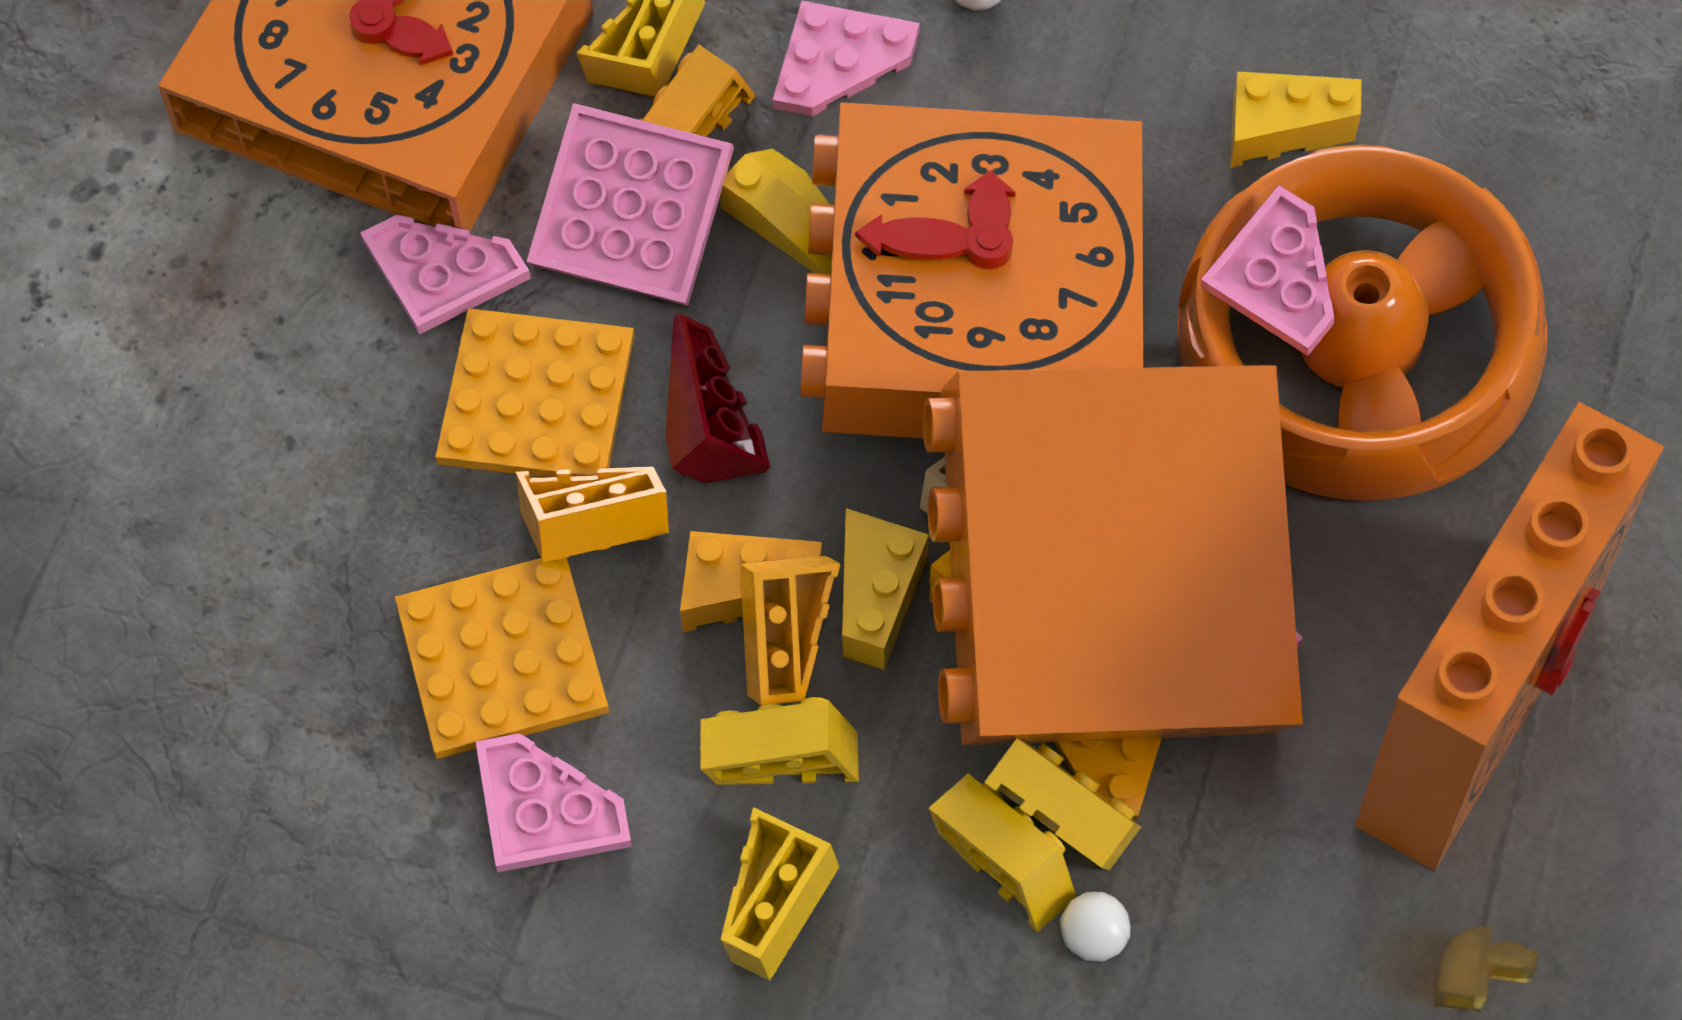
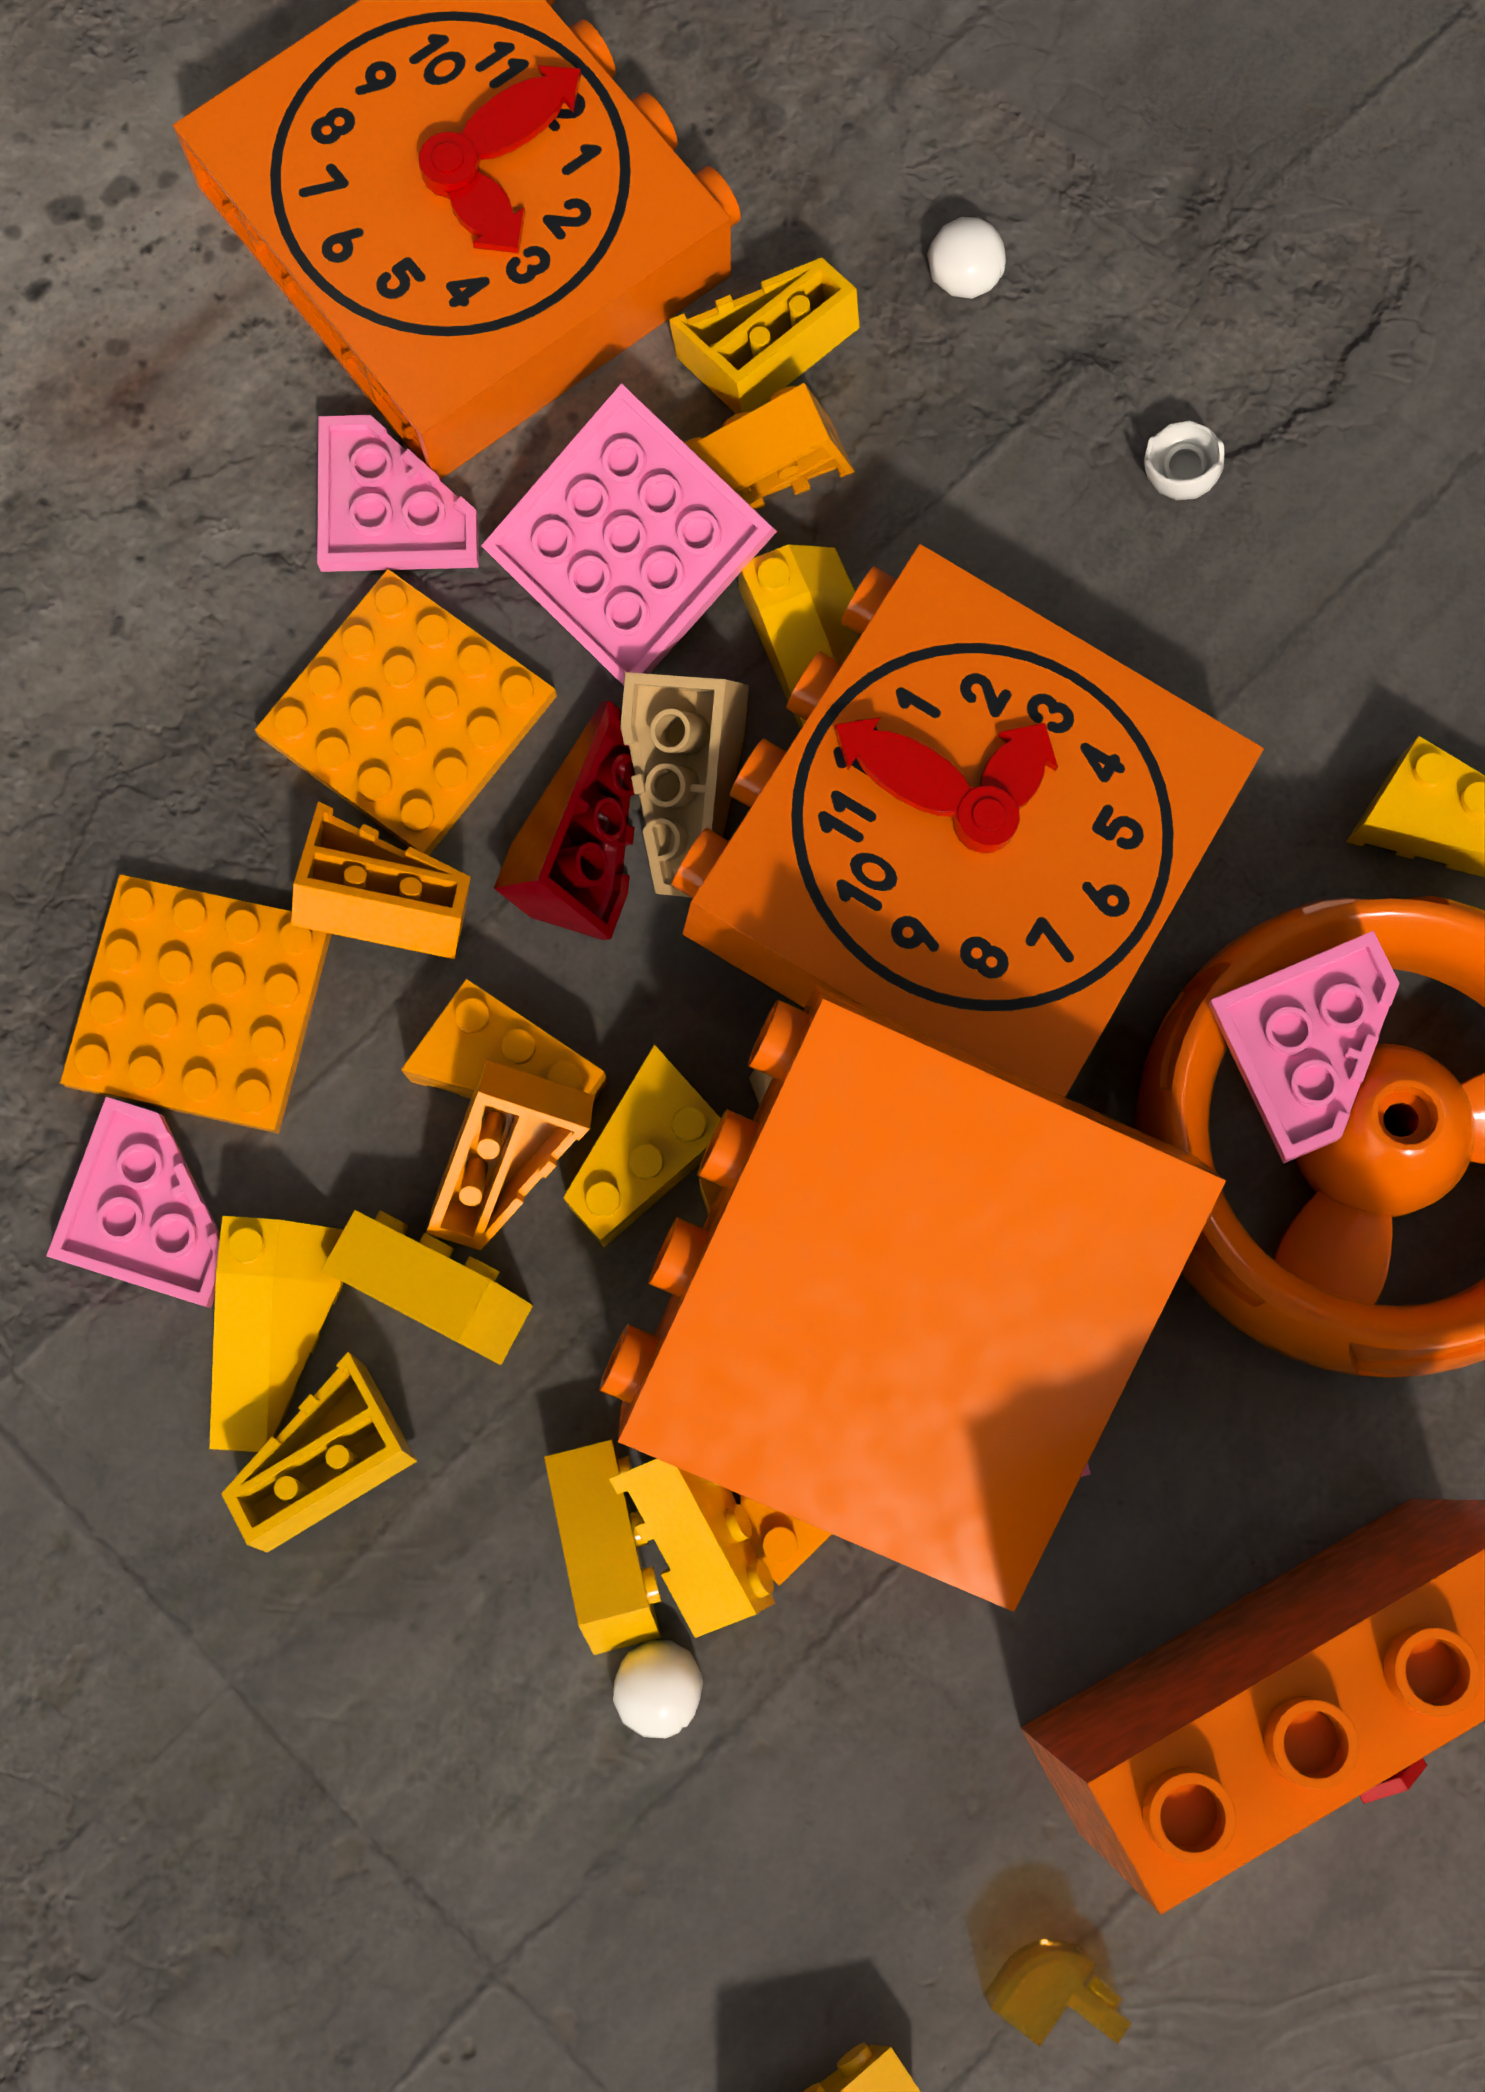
camera: 25 degrees right, 15 degrees up
bright pink plate [773,1,919,117] -> none
none -> yellow wedge [209,1216,343,1452]
none -> tan wedge [621,672,749,898]

